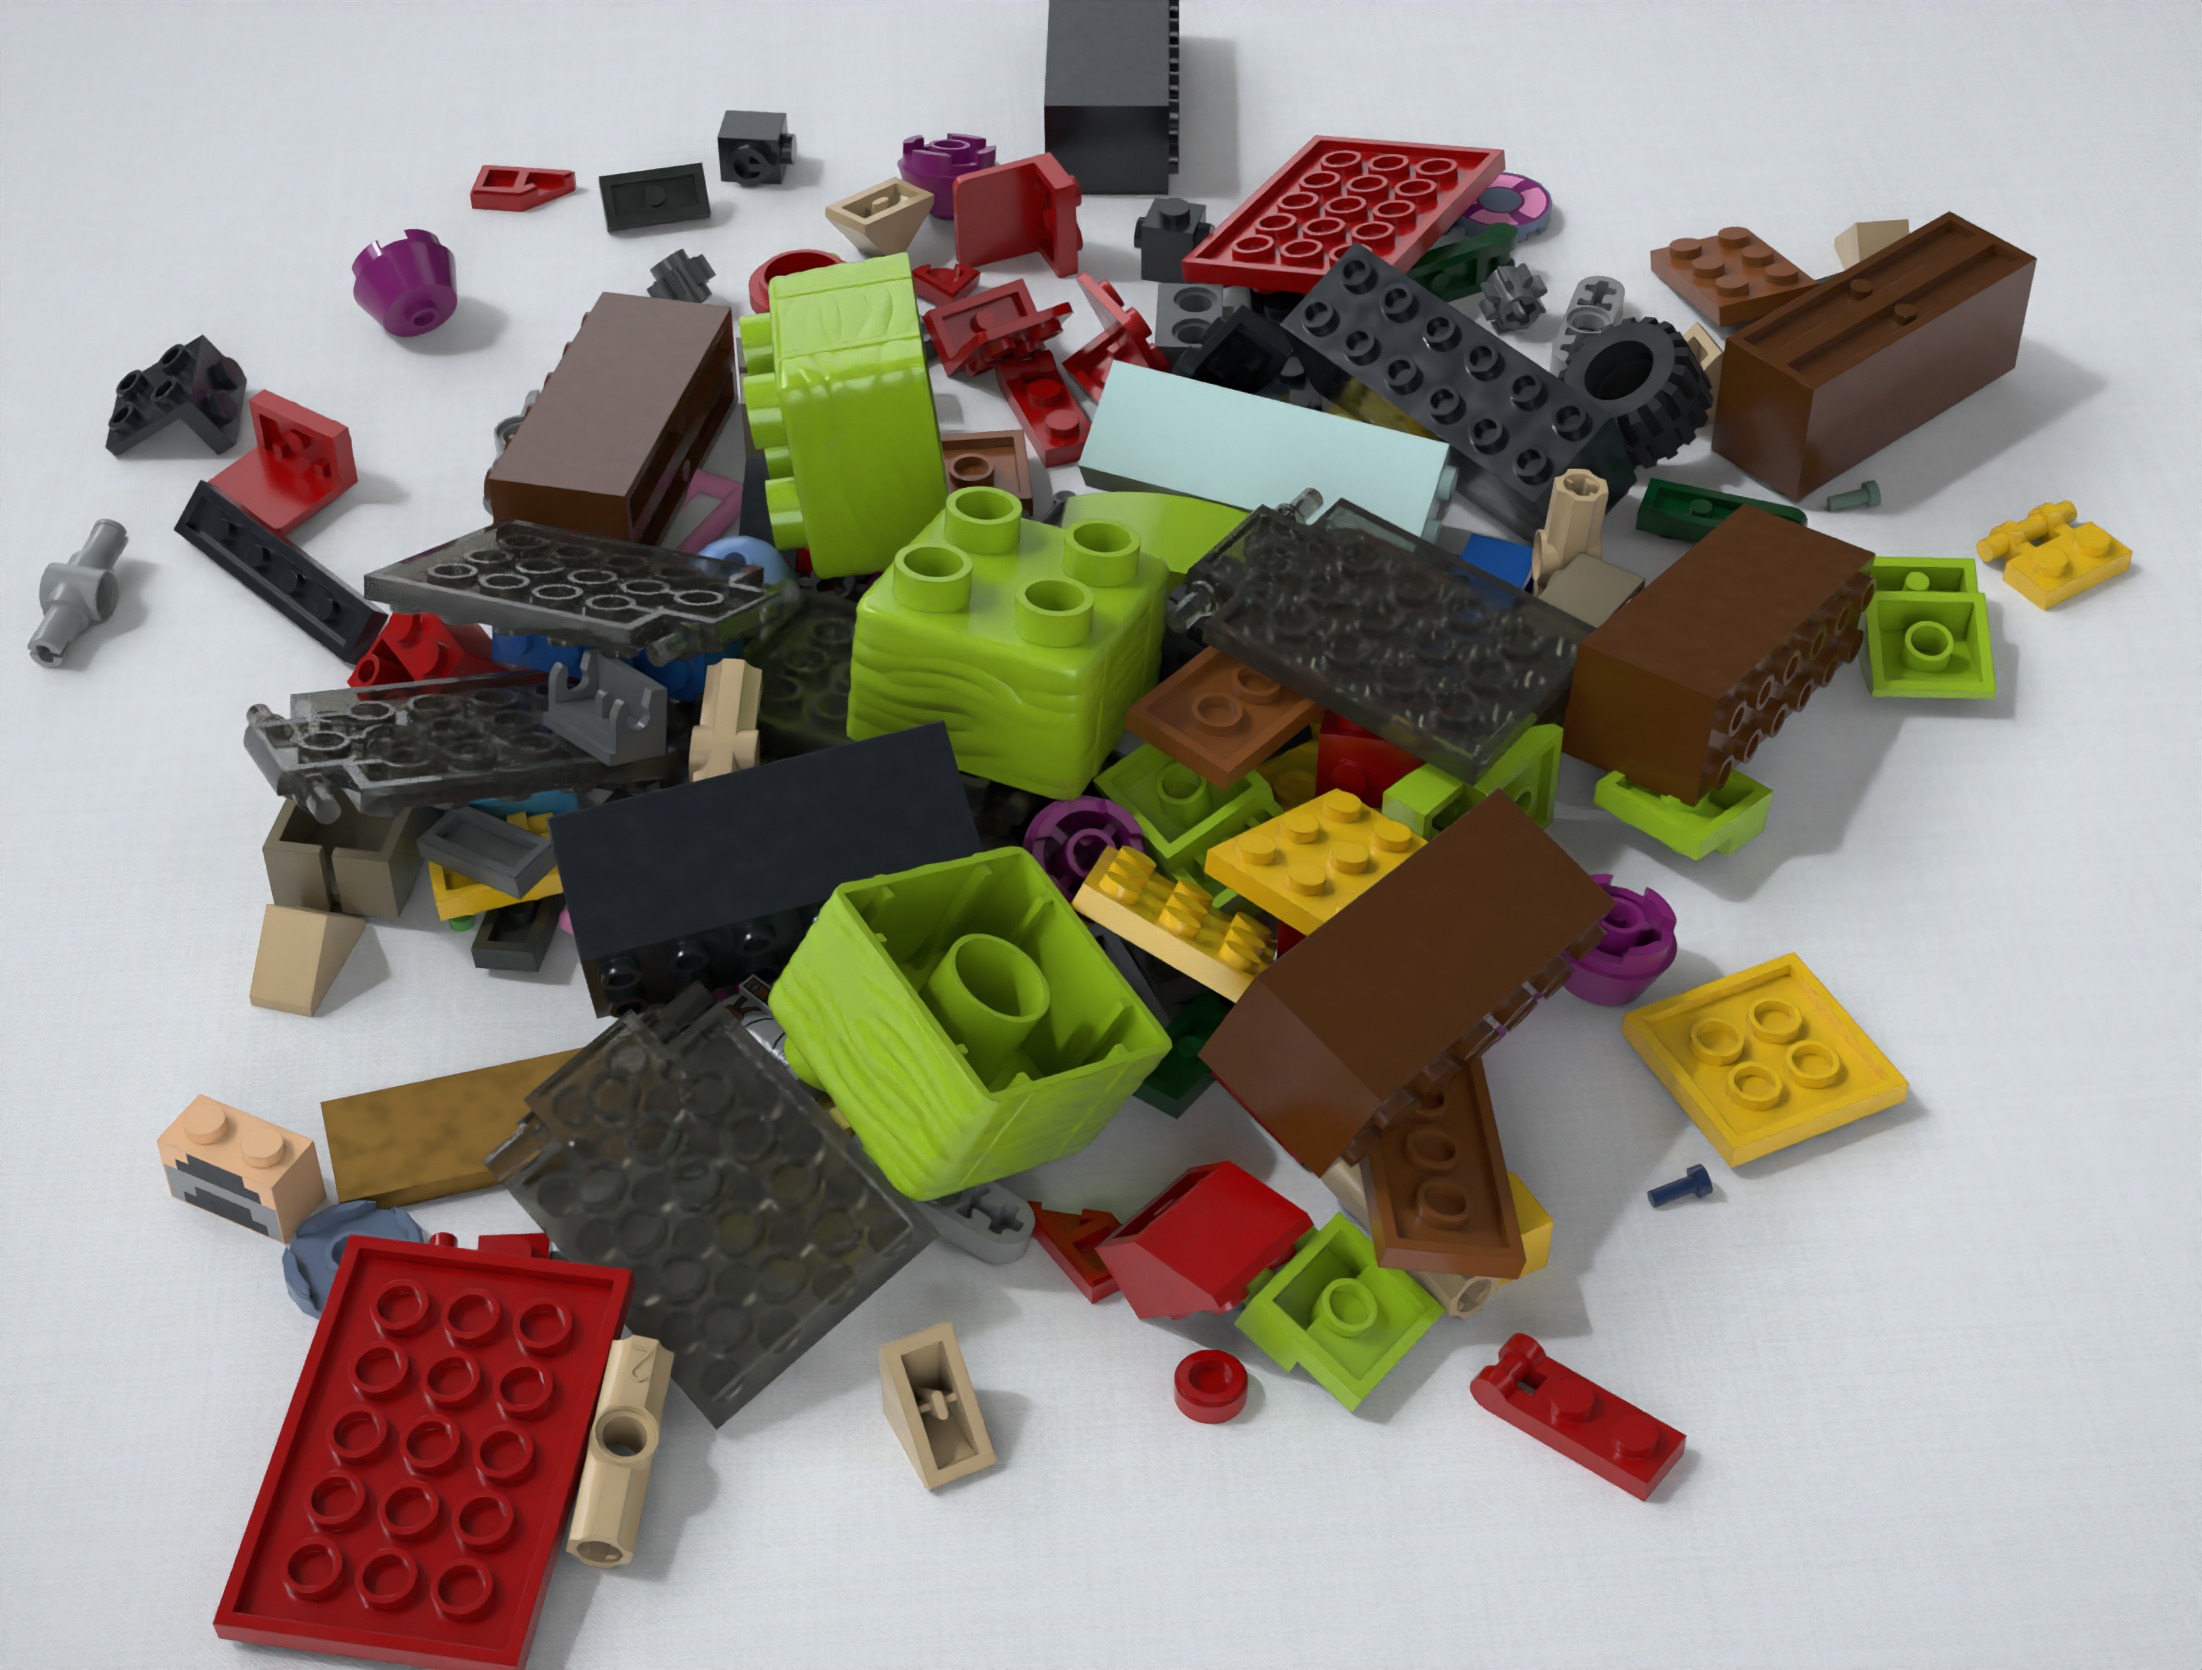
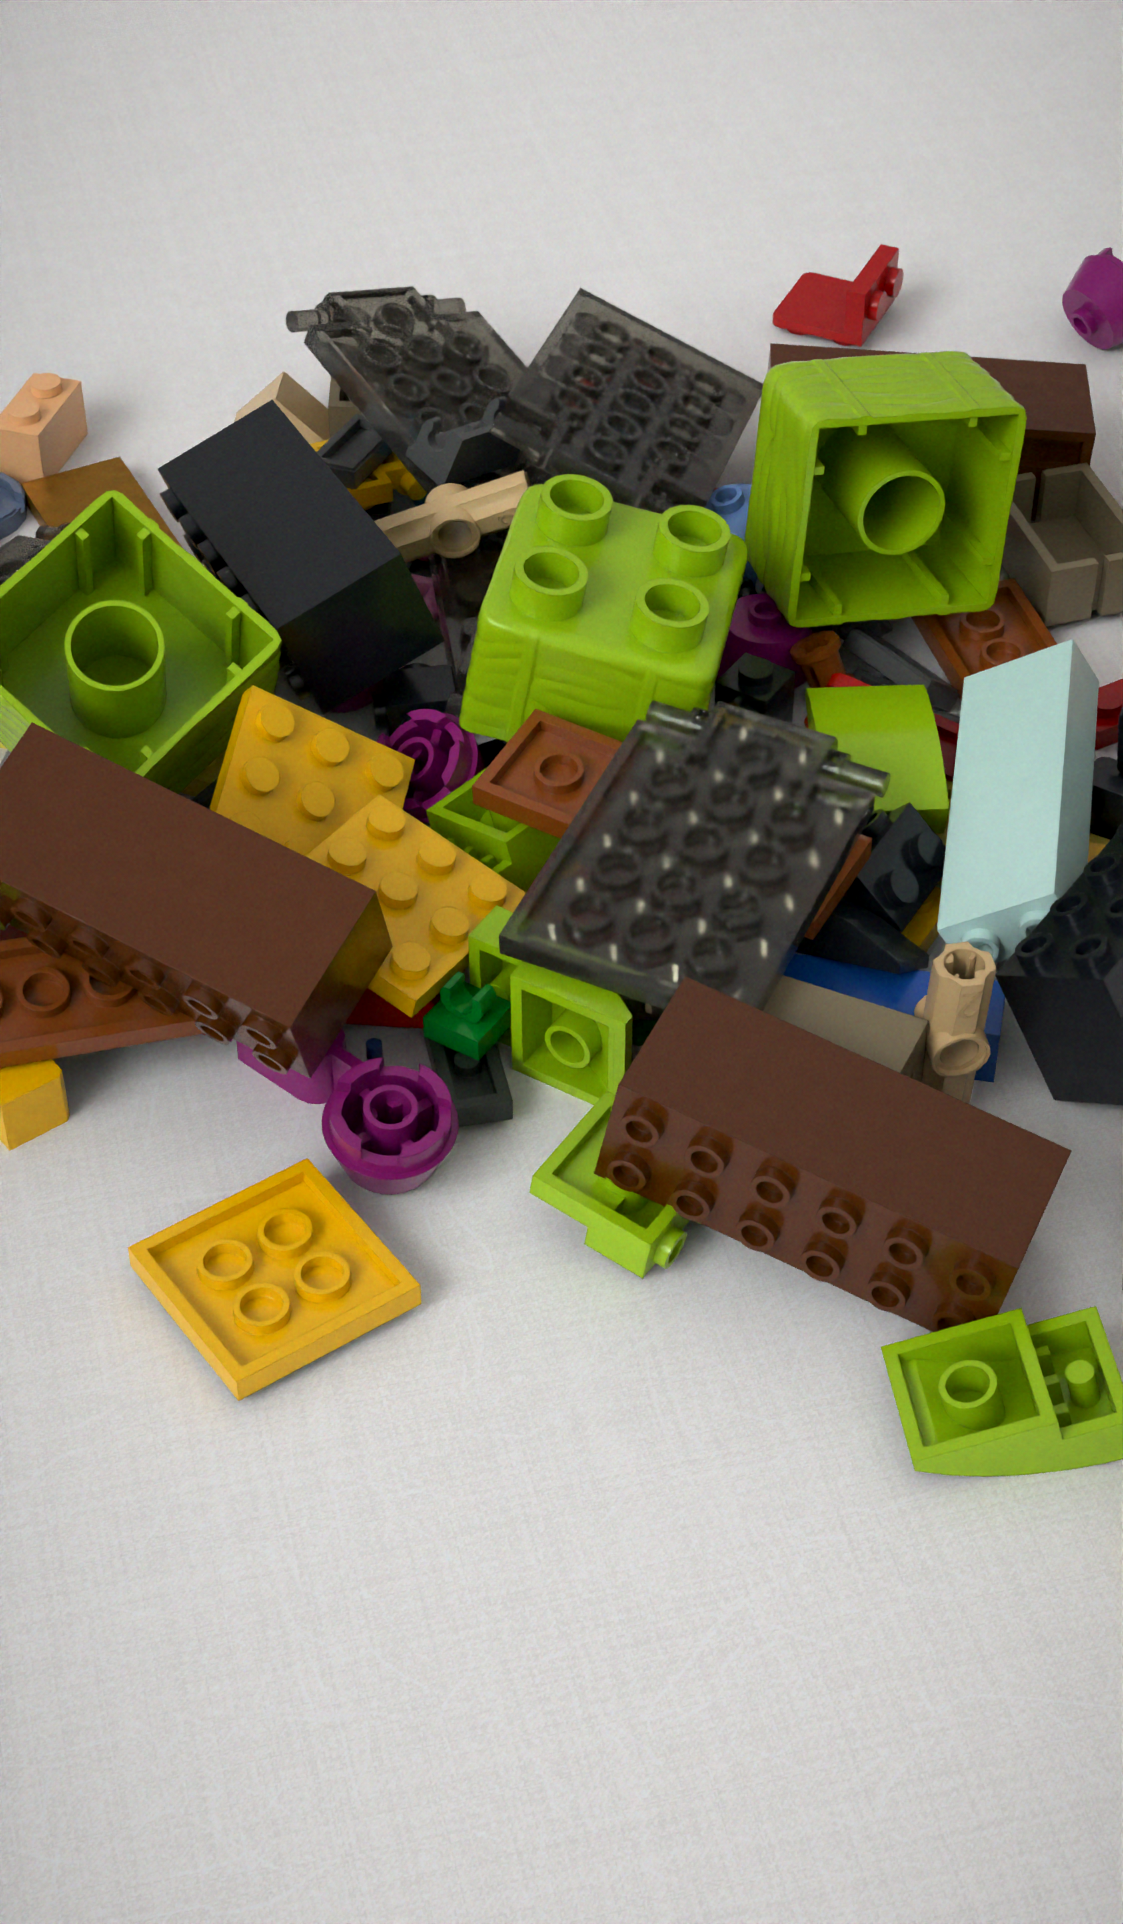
camera: 80 degrees right, 0 degrees up
light grey pin [27,519,129,668] -> none
black bracket [105,334,247,456] -> none
black plate [173,480,389,666] -> none
dark blue piece [1647,1163,1713,1208] -> none

